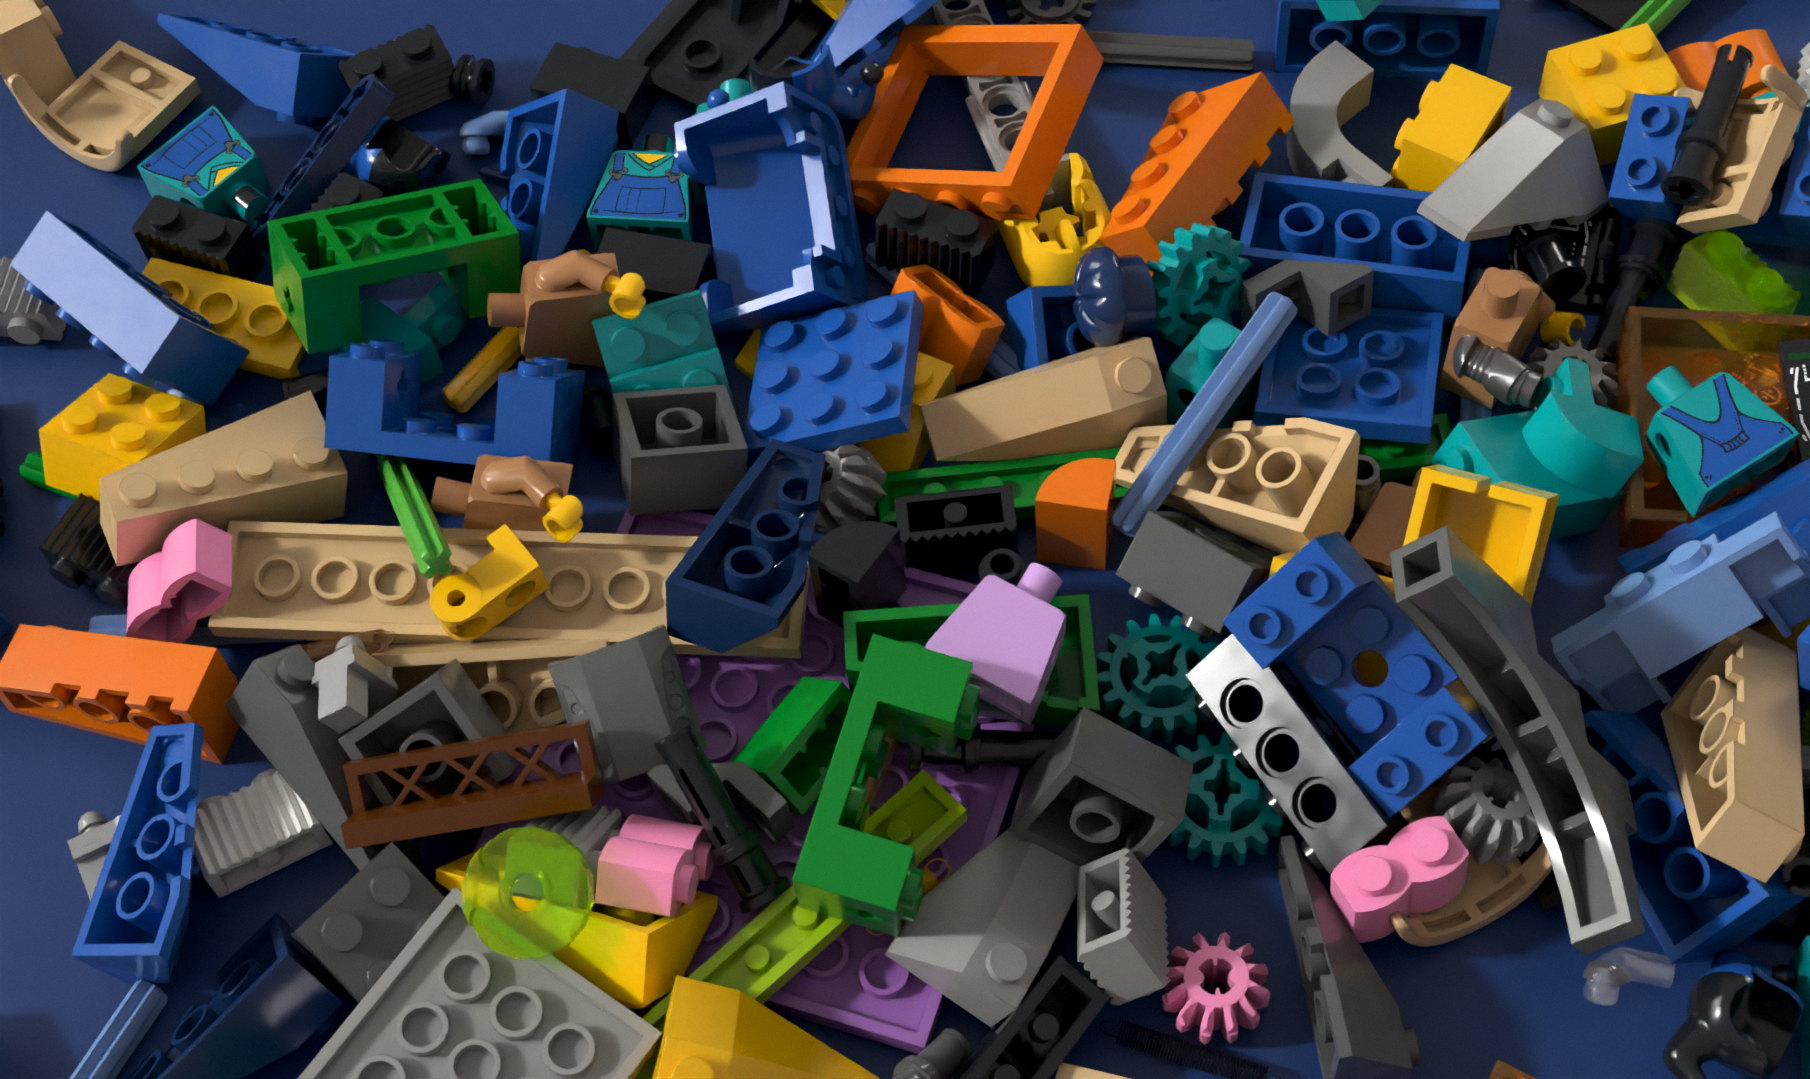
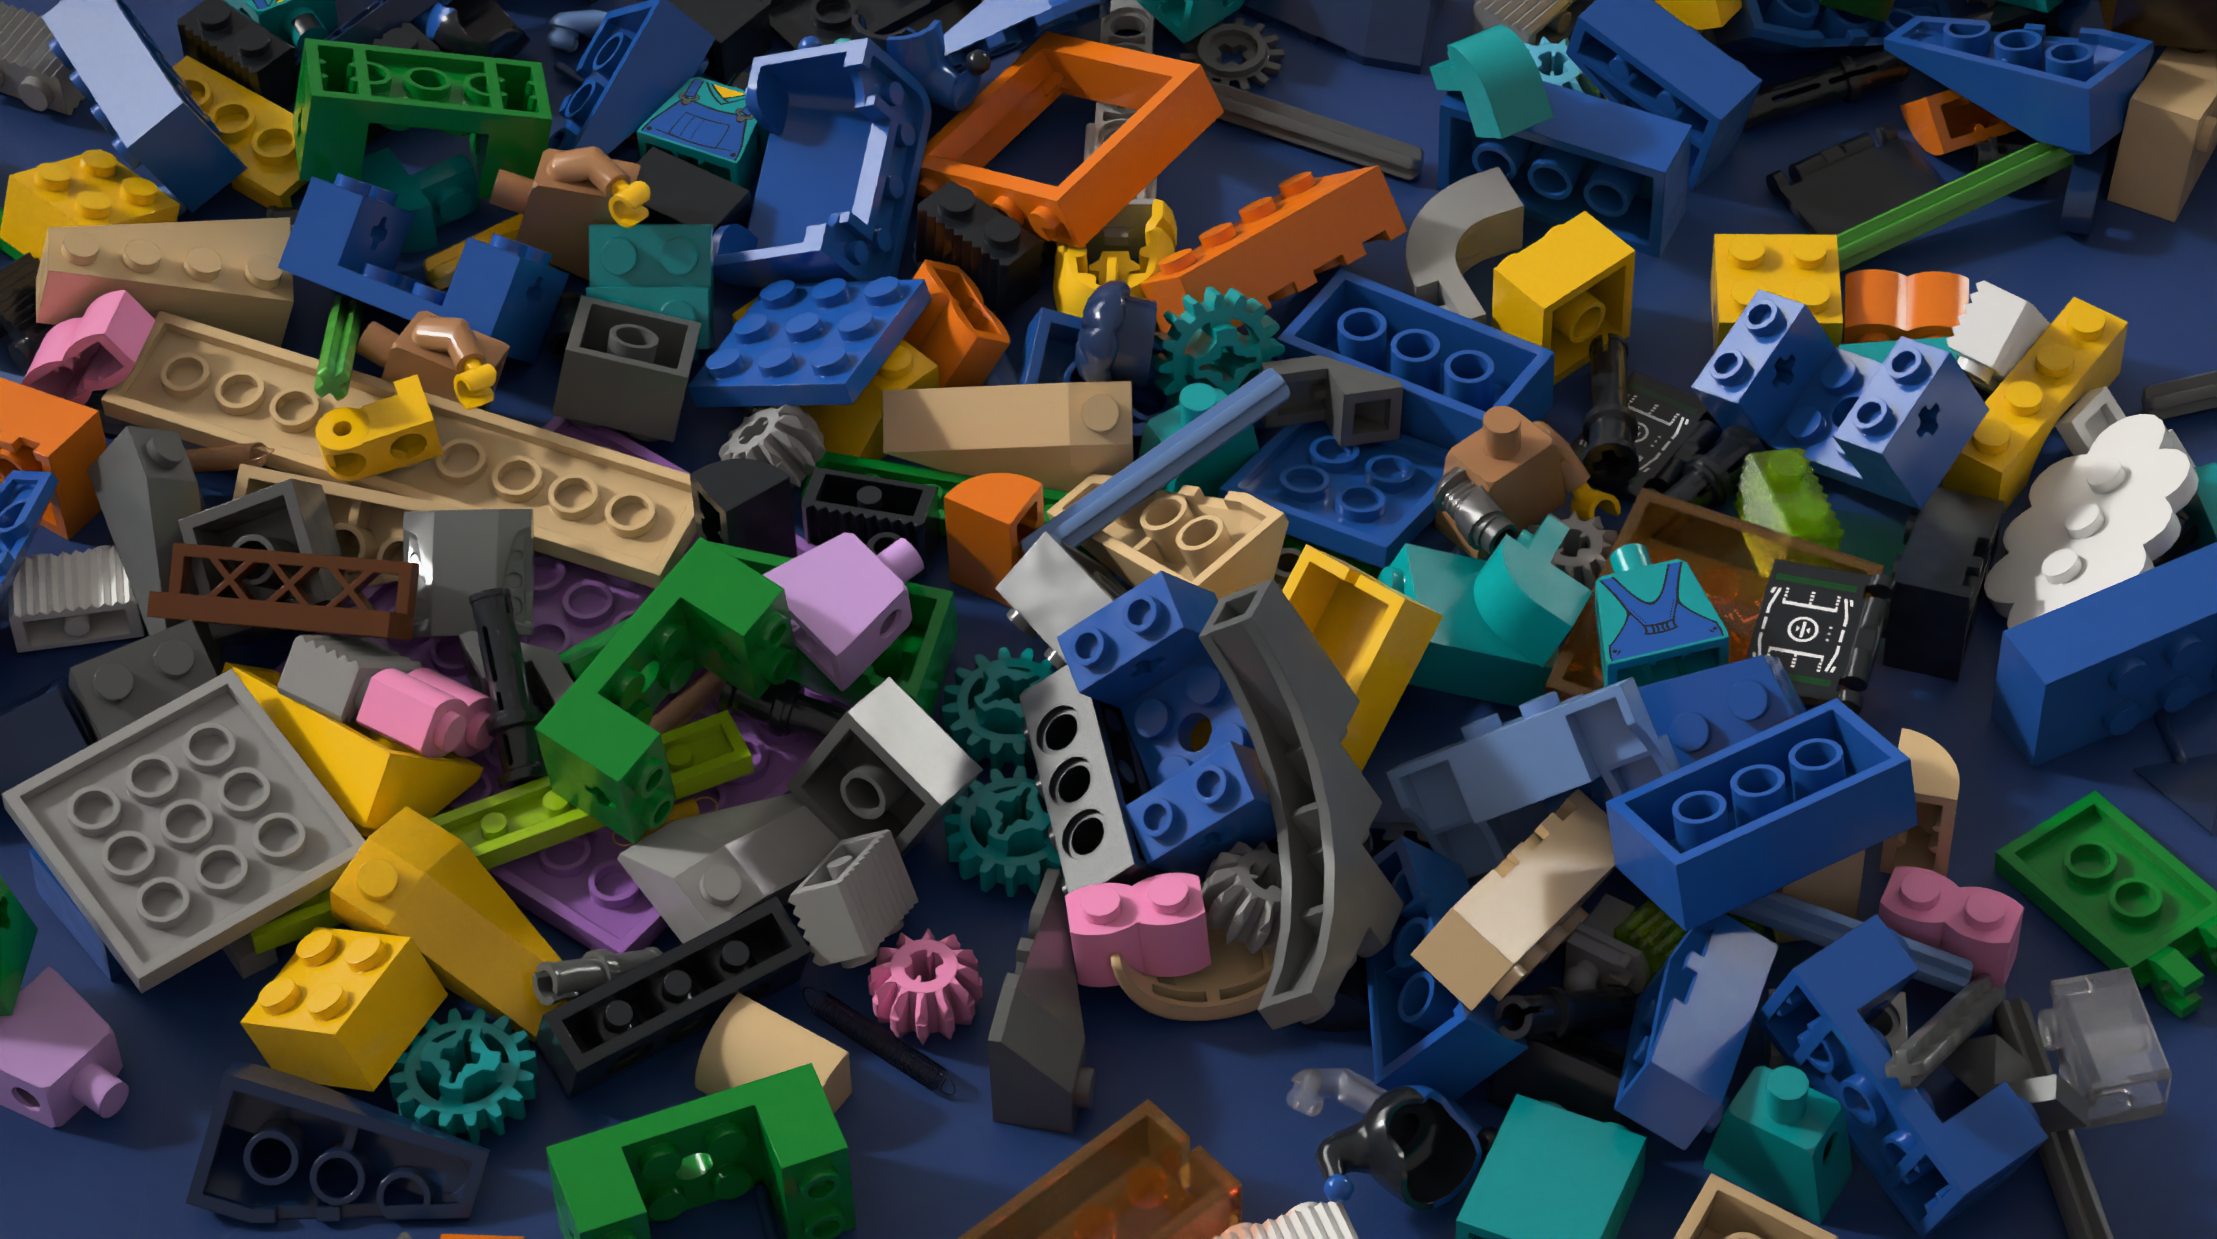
camera: 15 degrees right, 10 degrees down
light grey piece [312,635,398,734] -> none
clear neon green tile [462,826,595,959] -> none
dark blue wedge [665,438,825,653] -> none
light grey wedge [1417,98,1609,242] -> none
black pin [1660,44,1754,207] -> none
tan piece [1673,64,1808,234] -> none

